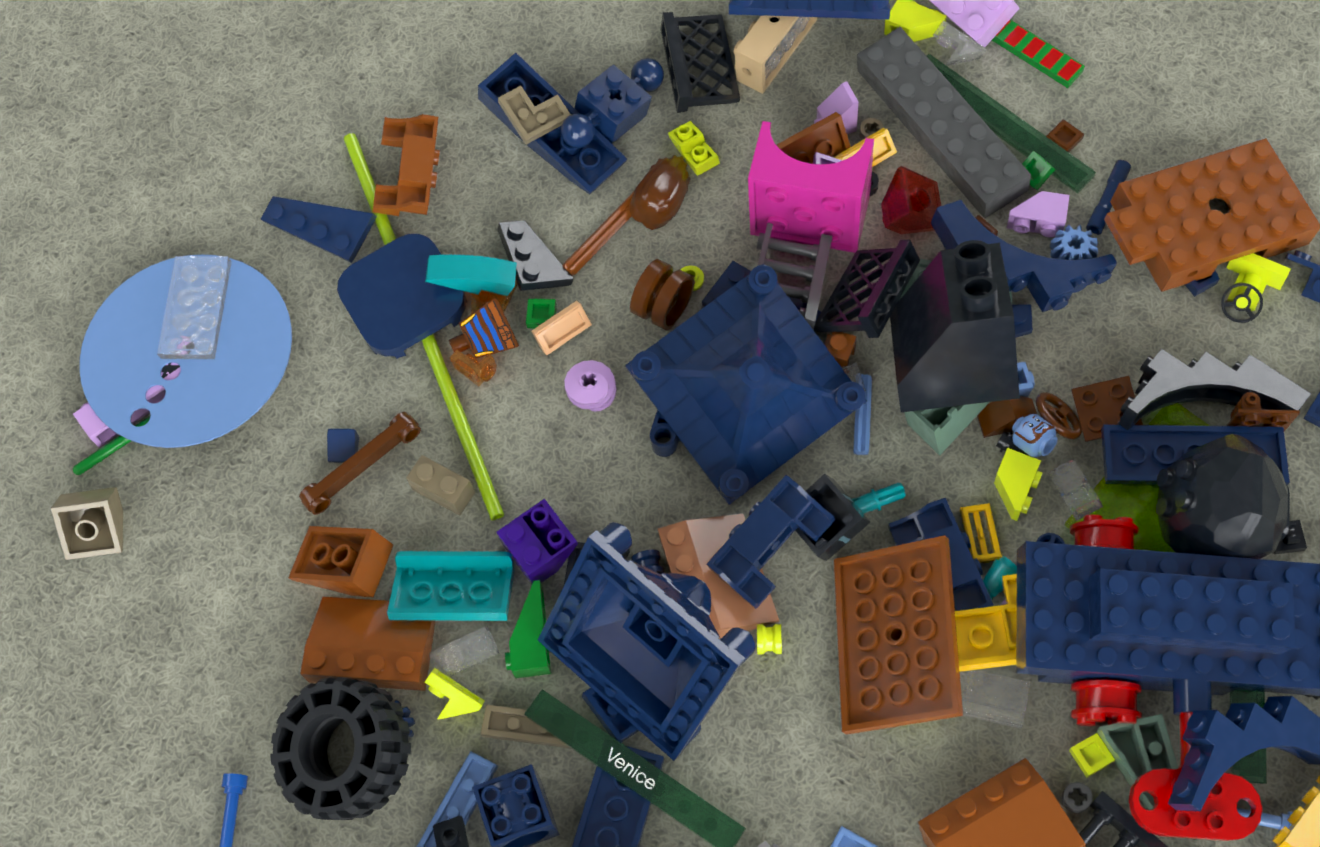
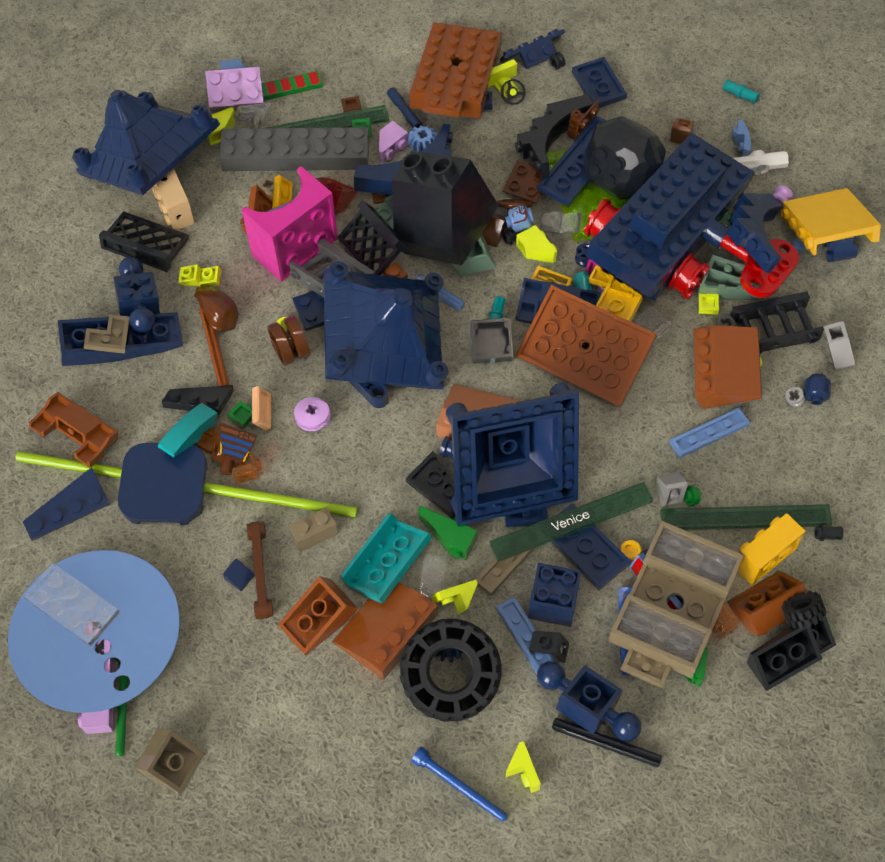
camera: 65 degrees left, 5 degrees down
dark purple slope [496,498,578,584] -> none
dark blue bracket [706,475,835,609] -> none
lavender slope [814,81,858,135] -> none

